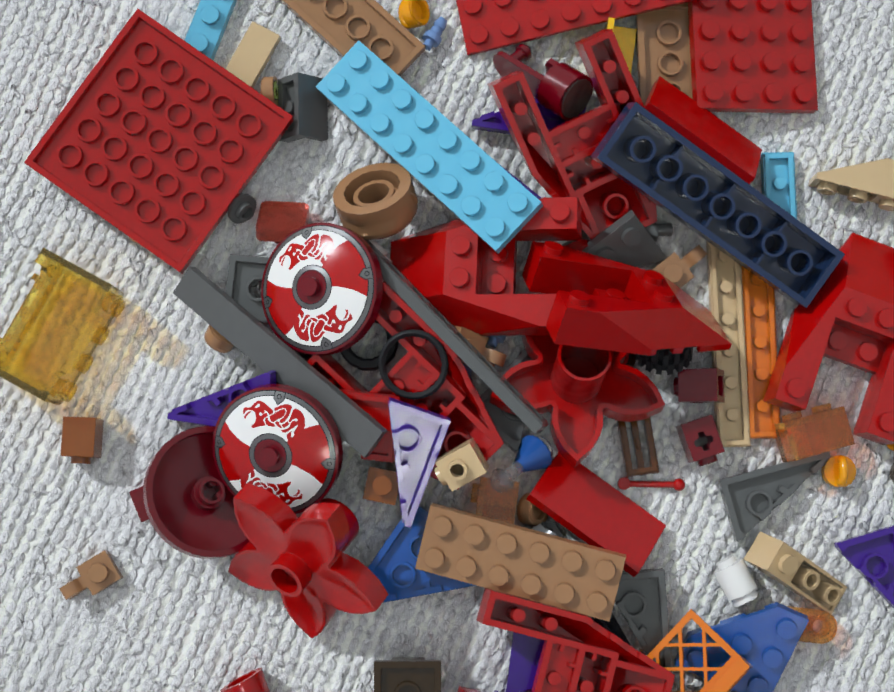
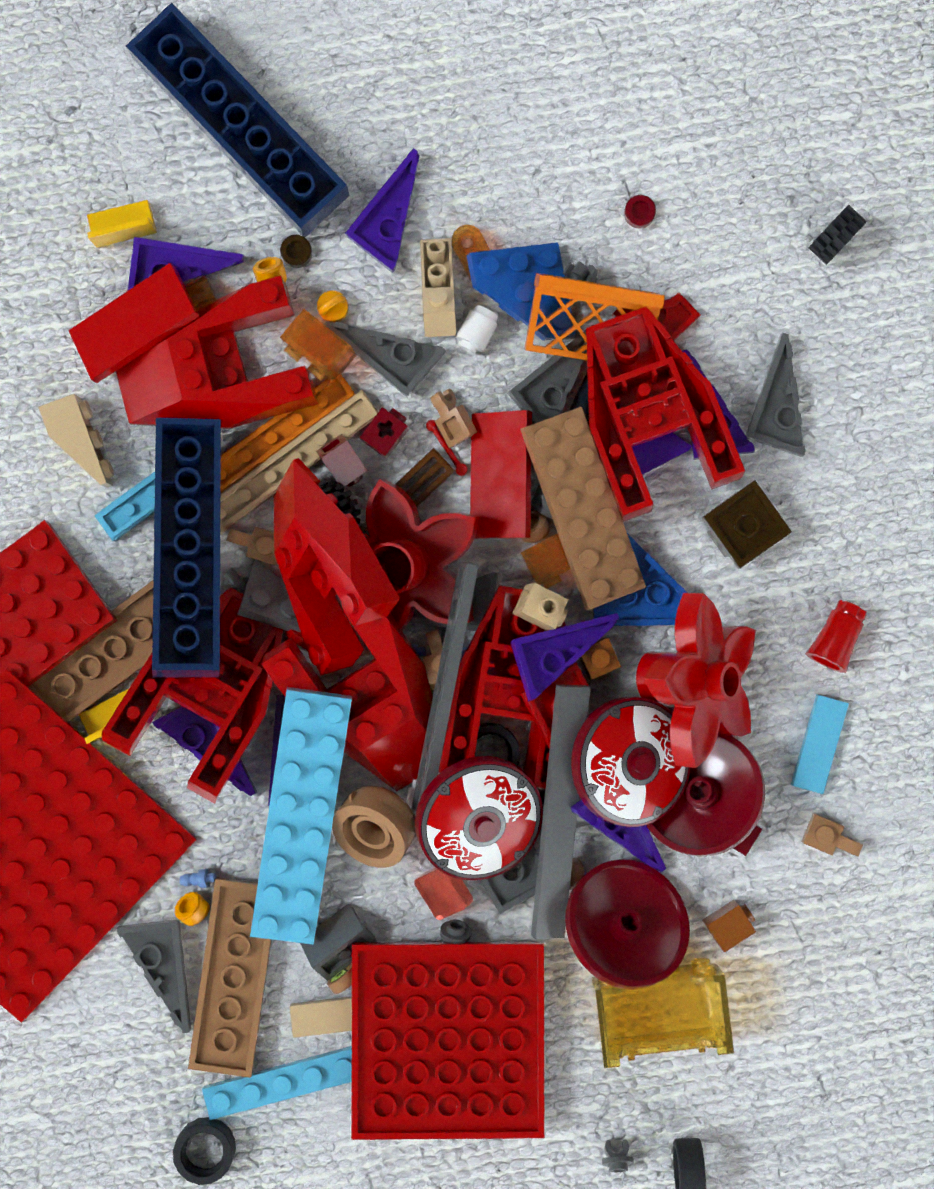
camera: 125 degrees left, 5 degrees up
black tyre [378,329,449,400] -> none
piece [490,435,553,493] -> none
dark red piece [493,44,593,120] -> none
red tile [644,76,762,185] -> none
none -> medium nougat plate [430,388,477,449]
none -> dark red dish [565,859,690,990]
none -> medium azure tile [791,694,849,794]

